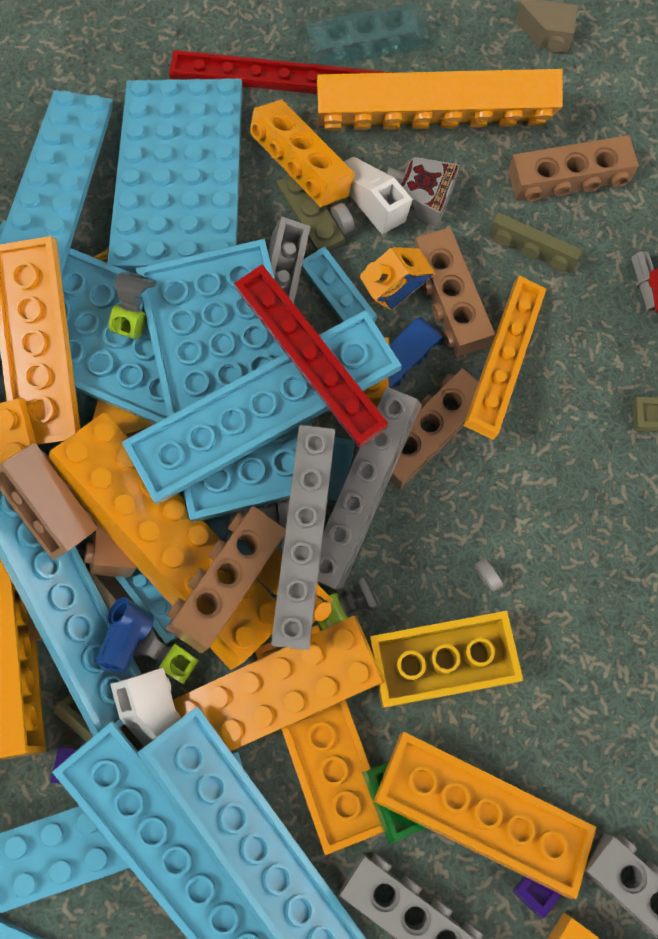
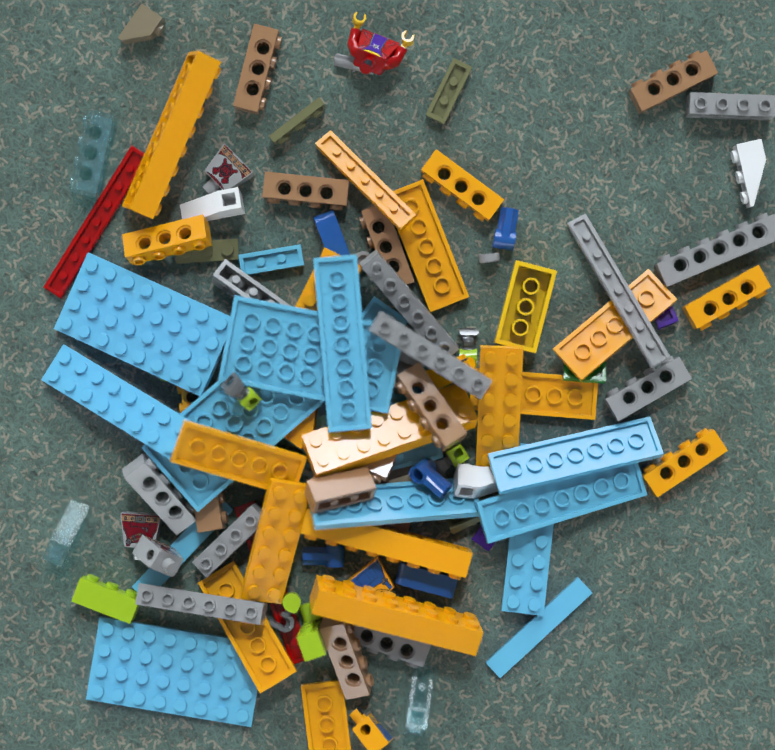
camera: 65 degrees left, 15 degrees up
red plate [234,264,389,448] -> none
light grey tile [331,203,355,235] -> none
light orange torso [360,247,436,310] -> none
none -> light orange plate [393,179,469,312]
none -> light orange brick [421,149,504,222]
none -> blue piece [492,207,519,251]
none -> light grey tile [567,214,671,369]

